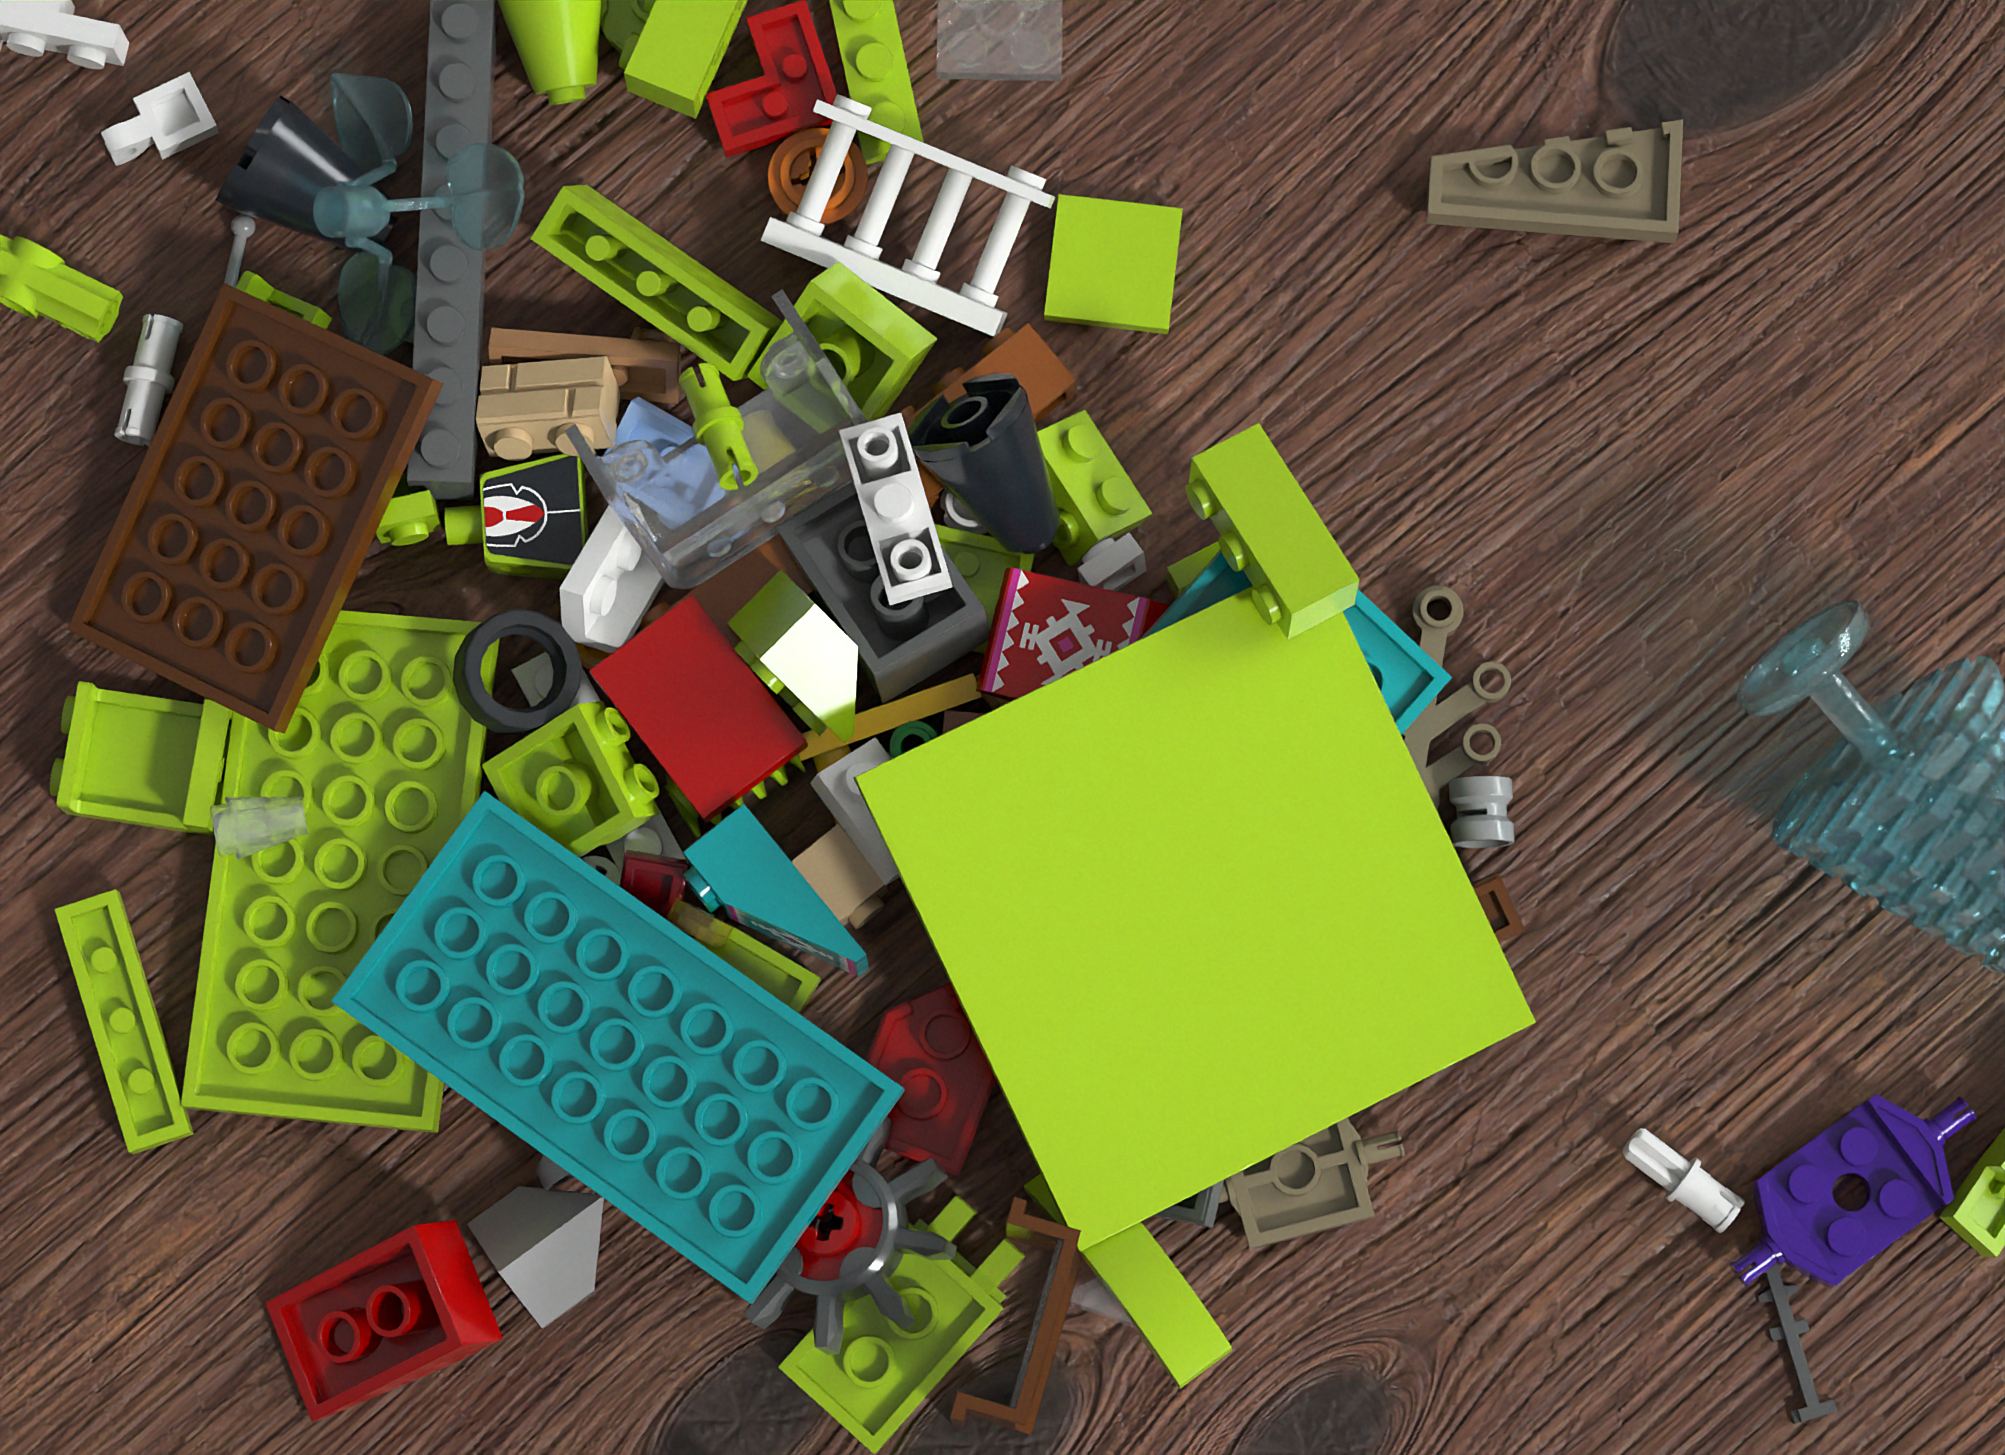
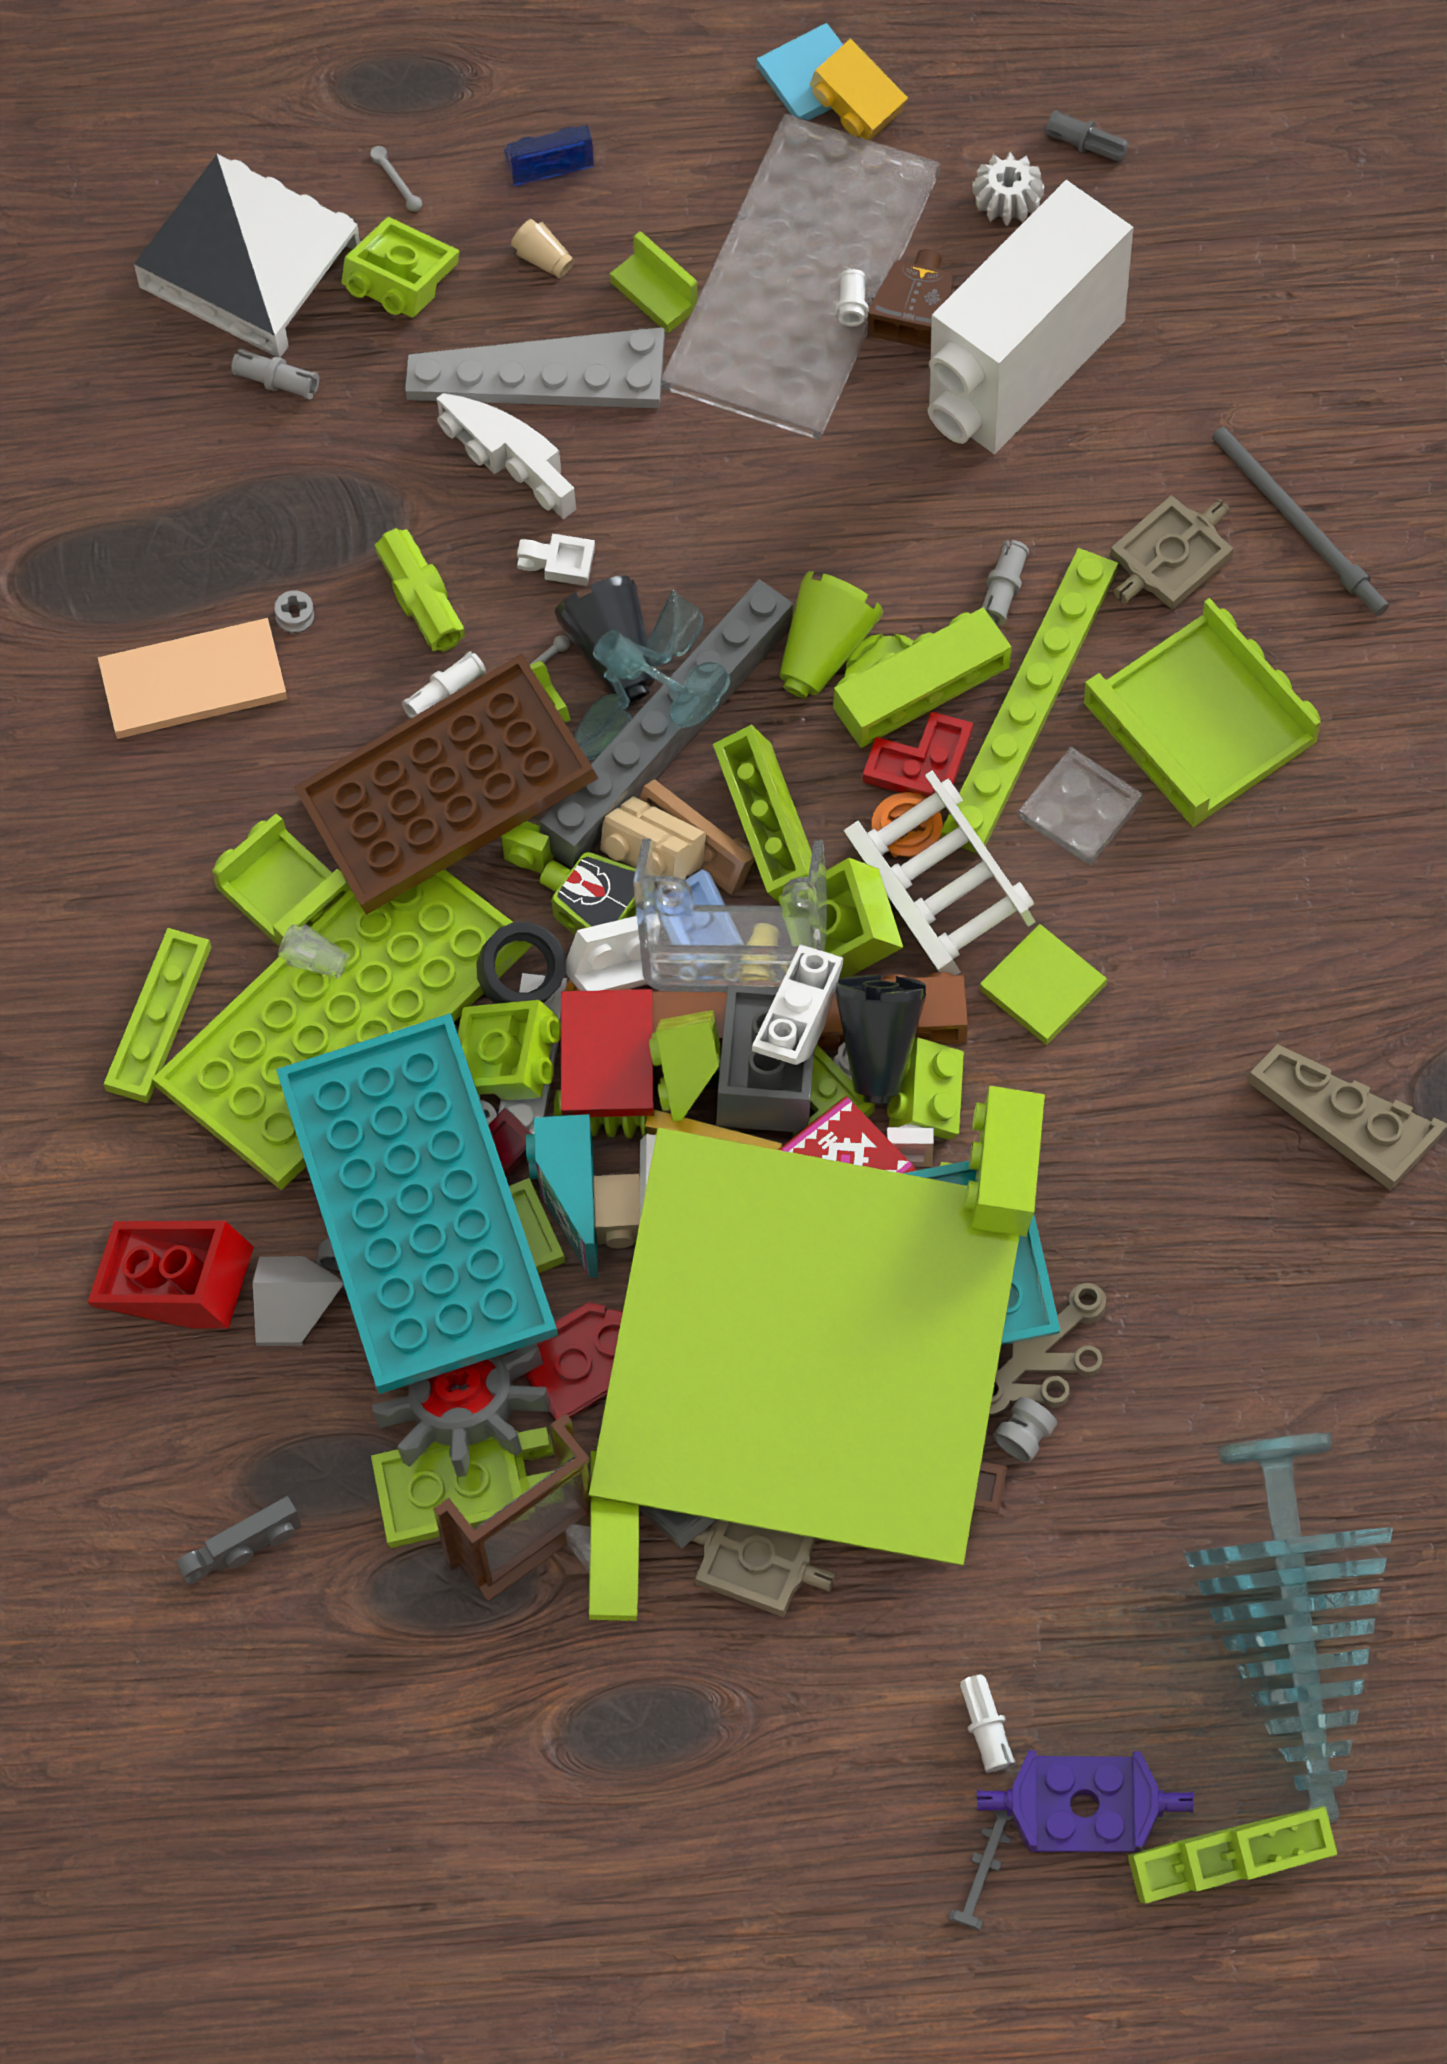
camera: 40 degrees right, 15 degrees down
clear yellow tile [667,897,734,948] -> none
lime pin [679,363,758,490] -> none

